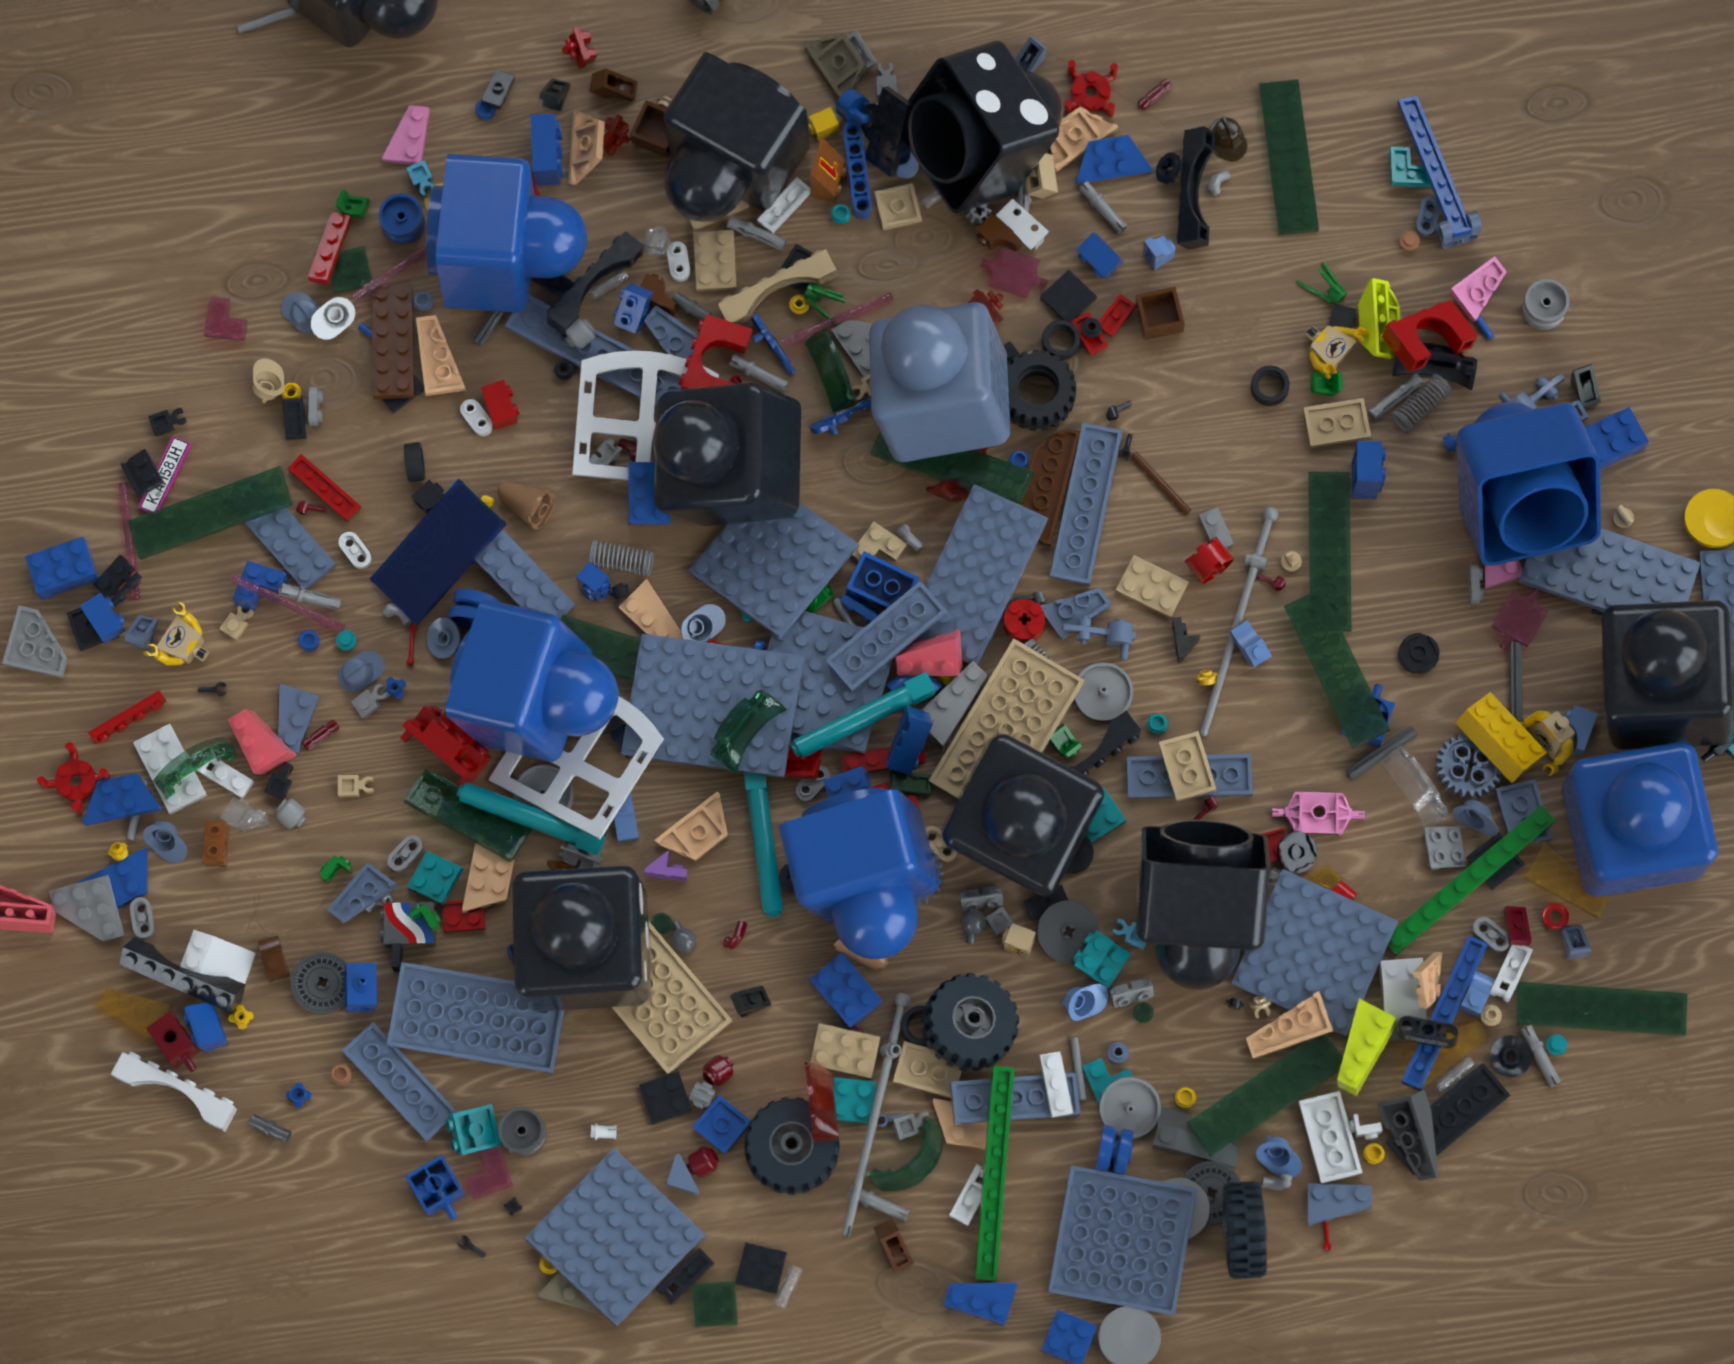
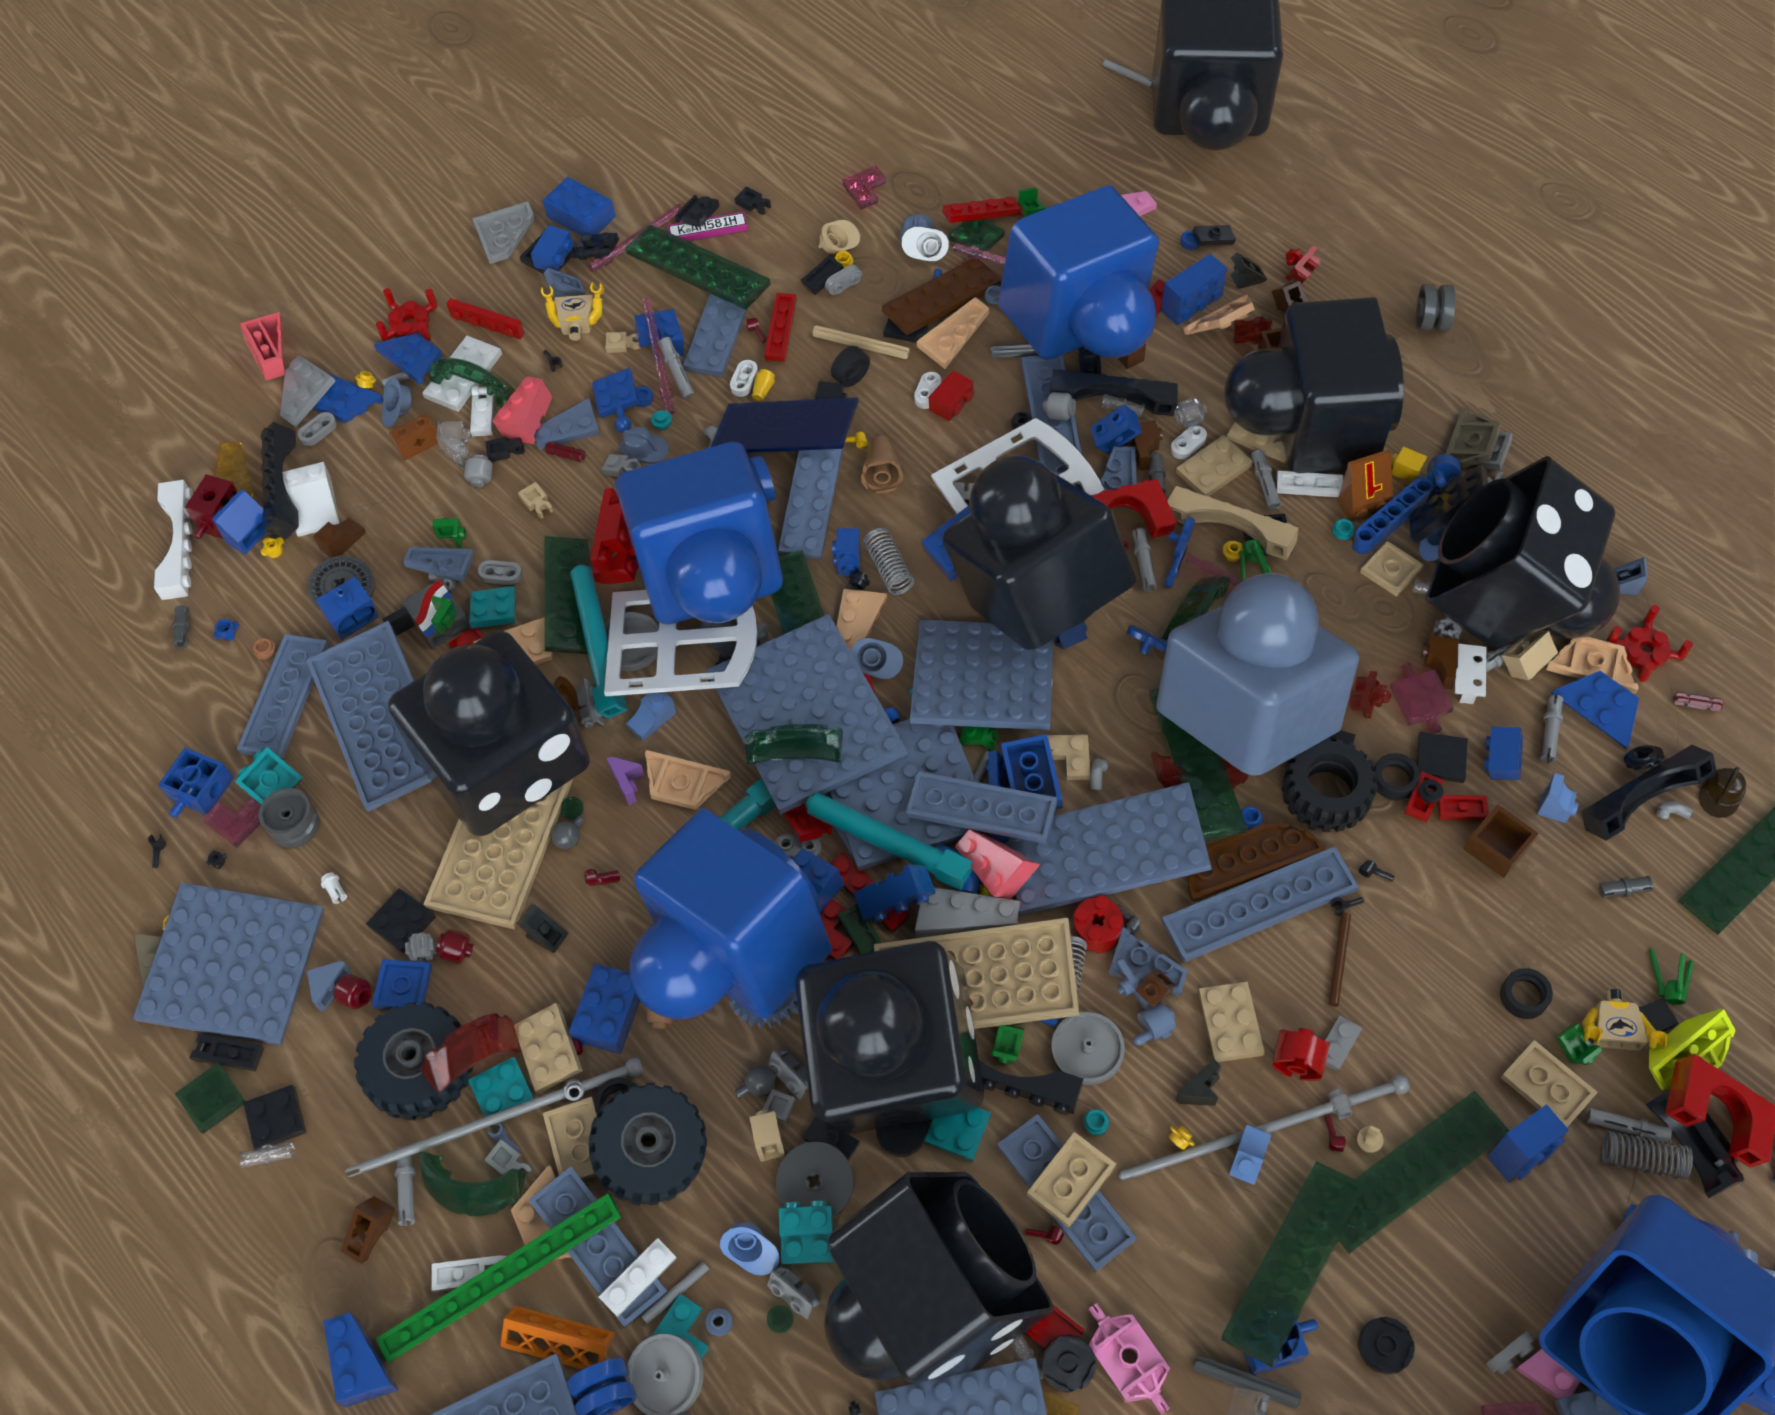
camera: 55 degrees right, 15 degrees down
none -> orange fence [500,1305,615,1370]
none -> blue plate [592,368,640,433]
none -> yellow cone [752,369,775,402]
none -> tan axle [812,325,910,359]
none -> reddish brown bracket [1136,969,1177,1007]
none -> dark grey pin [1599,876,1653,898]

